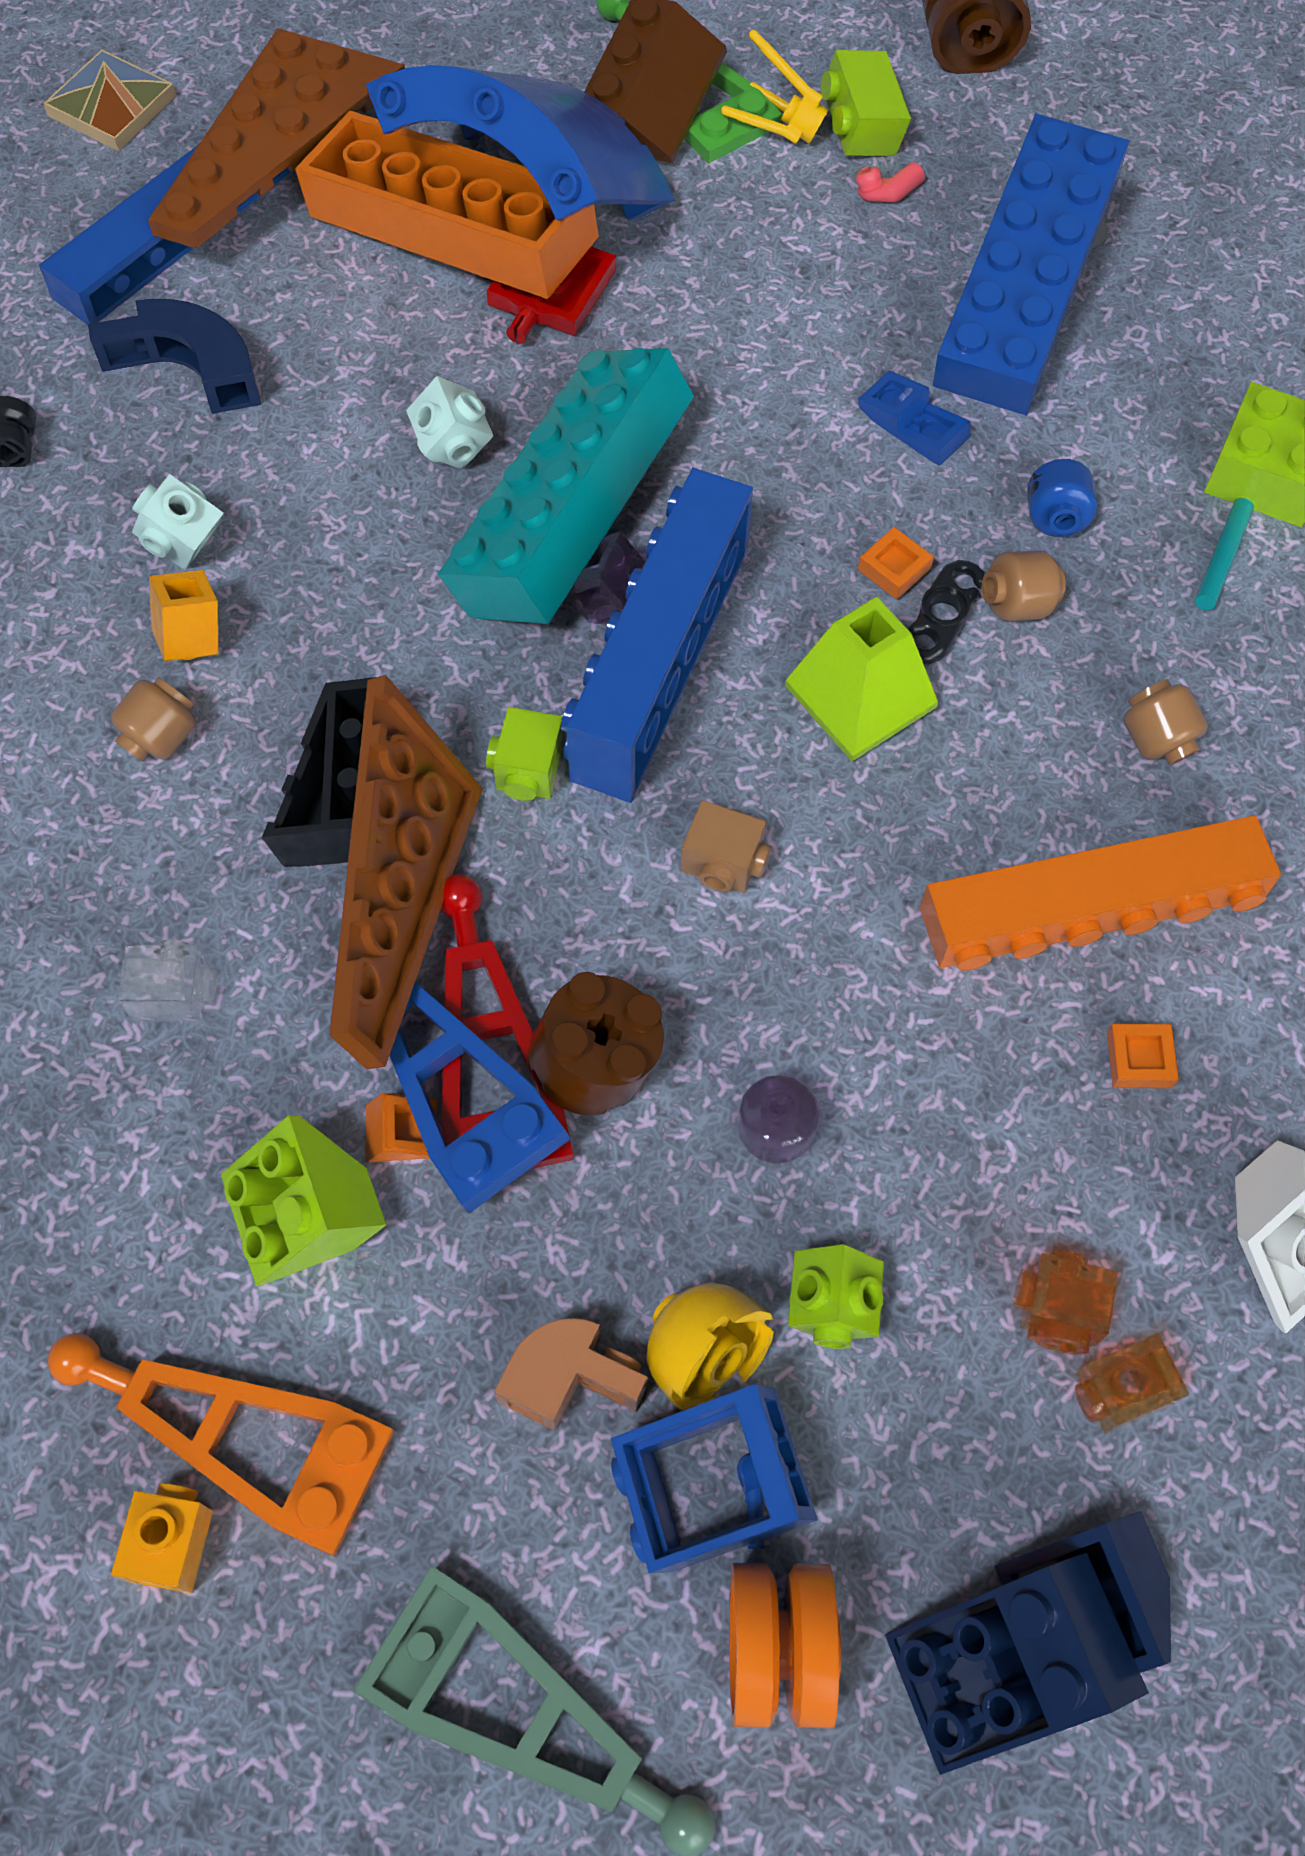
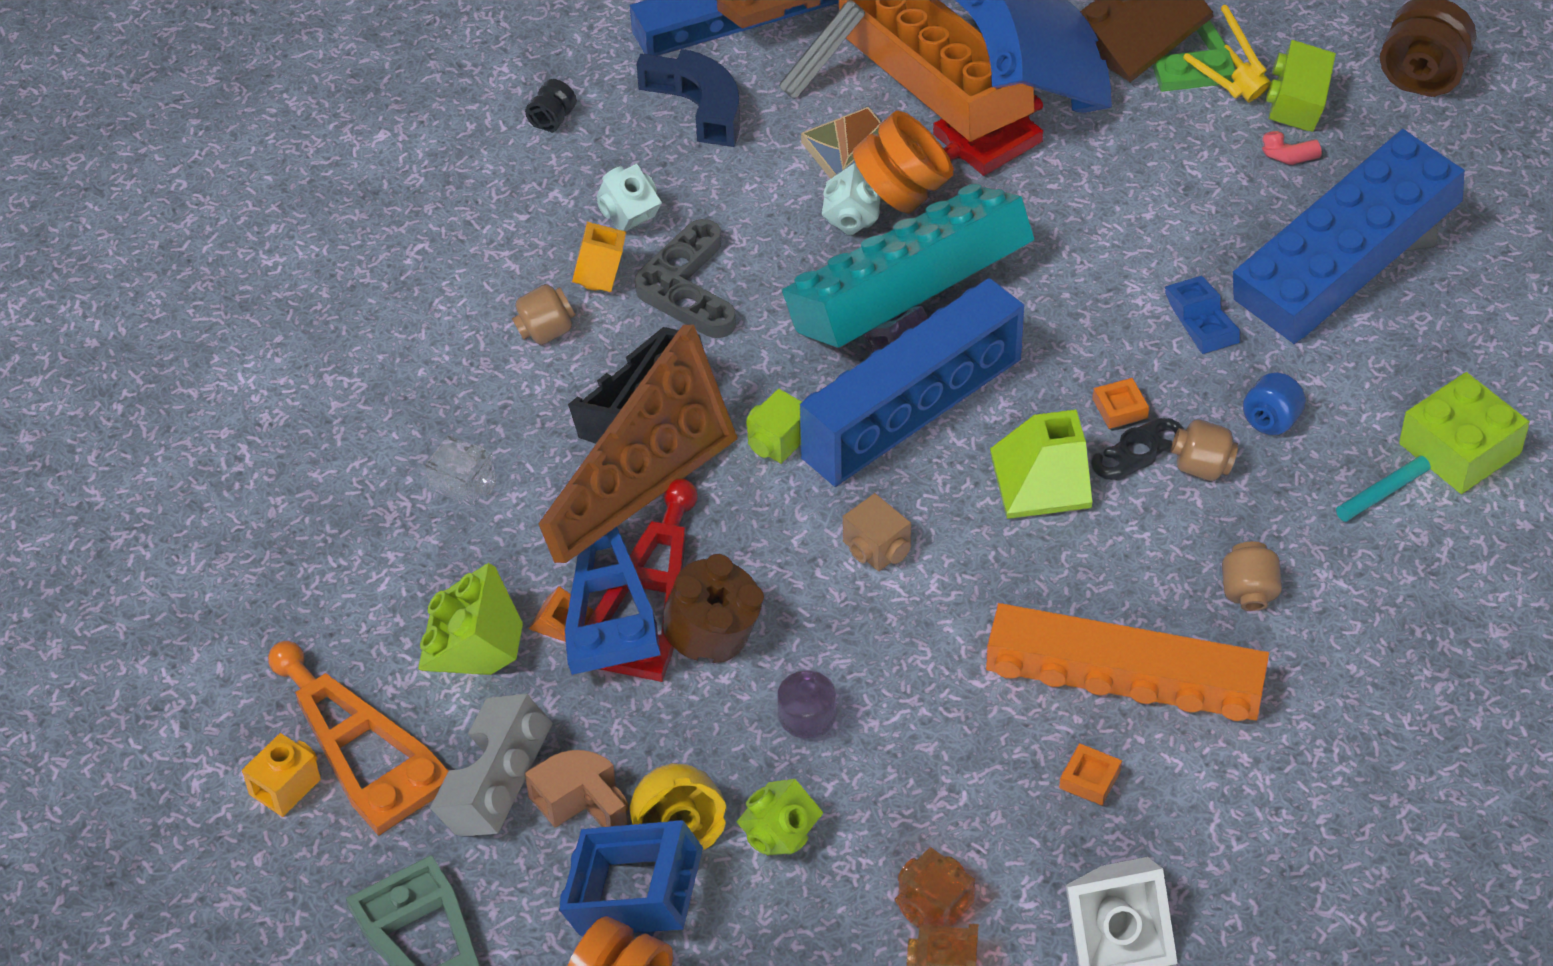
camera: 30 degrees right, 15 degrees down
none -> light grey arch [430,694,553,836]
none -> dark grey beam [635,219,736,338]
none -> axle [779,0,865,99]
none -> tile [801,107,882,179]
none -> orange wheel [853,110,954,214]

